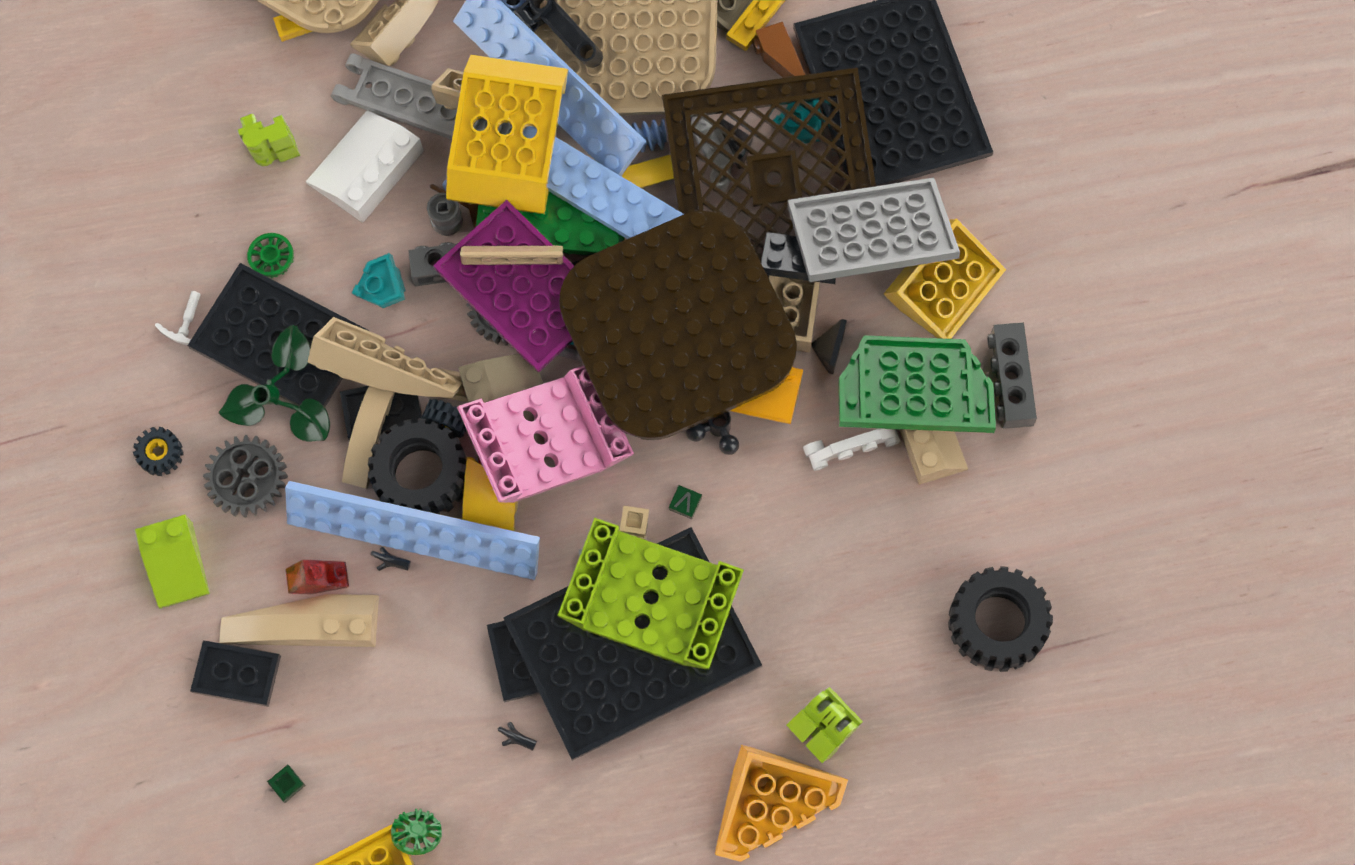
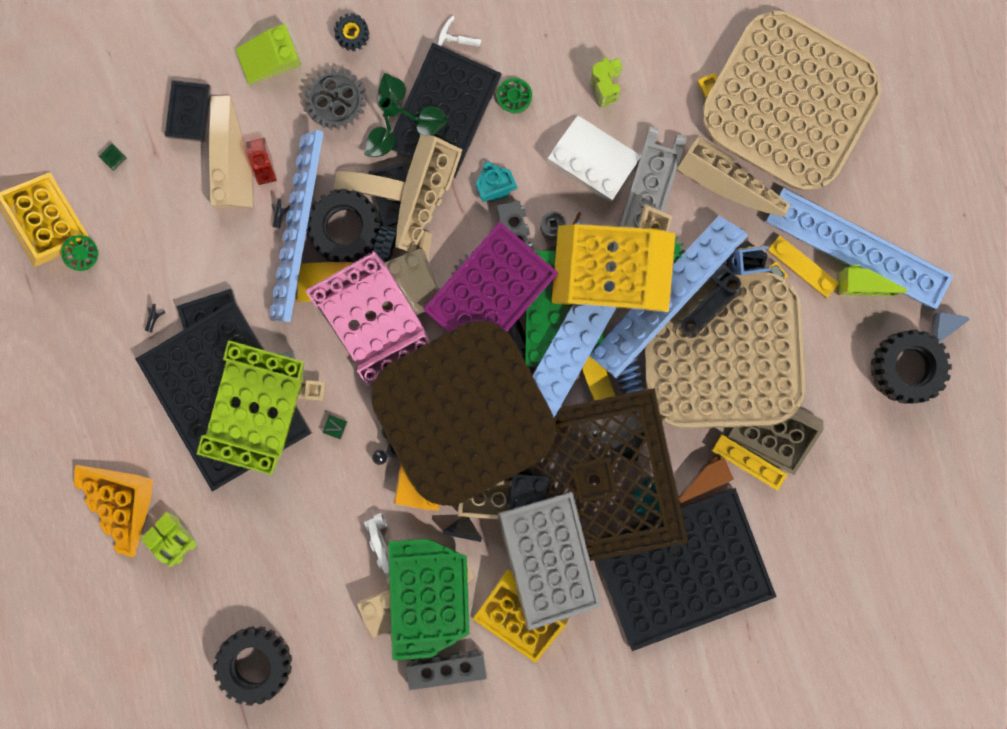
camera: 80 degrees right, 15 degrees up
tan slope [460,246,563,265] -> none

